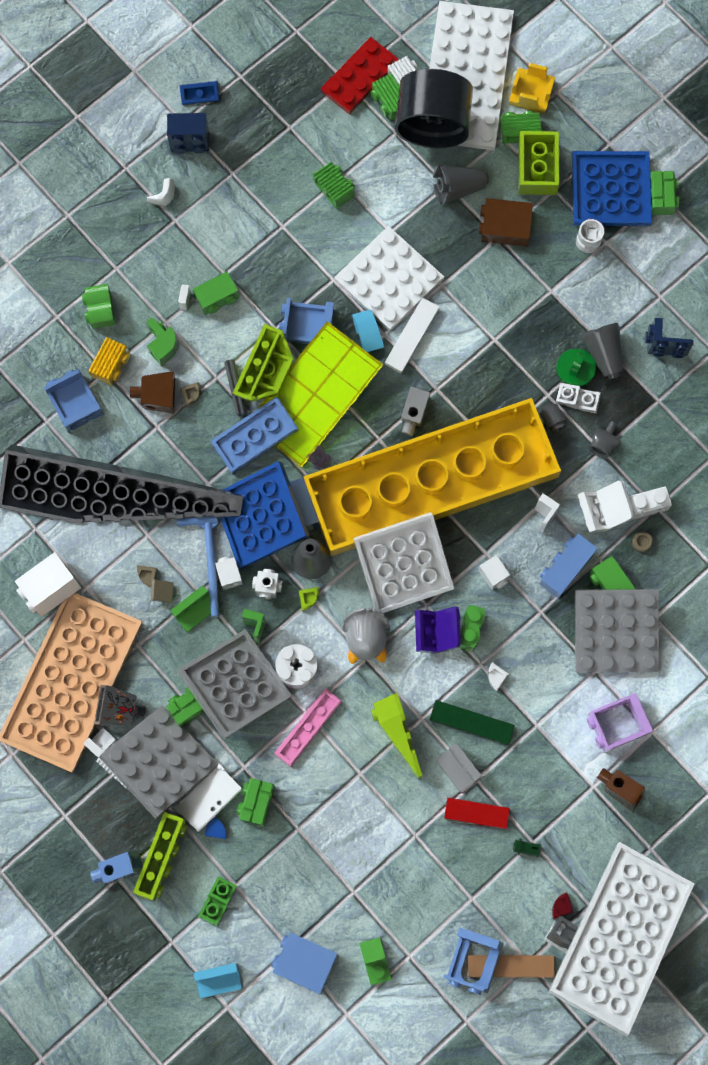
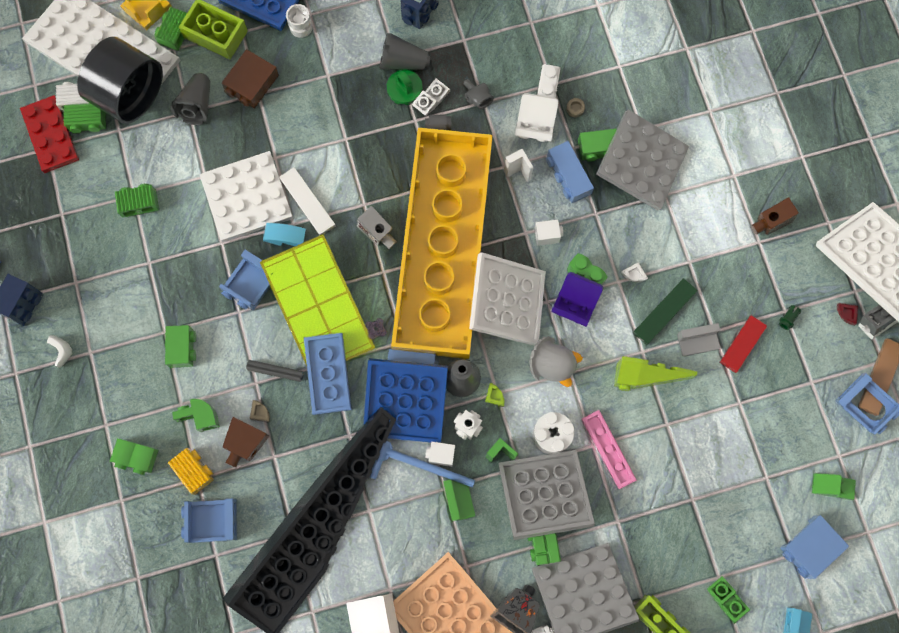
camera: 65 degrees left, 0 degrees up
dark tan tile [137,565,158,588] -> none
dark tan tile [150,580,174,603] -> none
white door [173,763,243,832] -> none
white tile [178,284,191,310] -> none
blue tile [205,817,226,839] -> none
lime wedge [232,324,293,402] -> none
bright green brick [237,778,275,827] -> none
lavender window [587,693,653,753] -> none

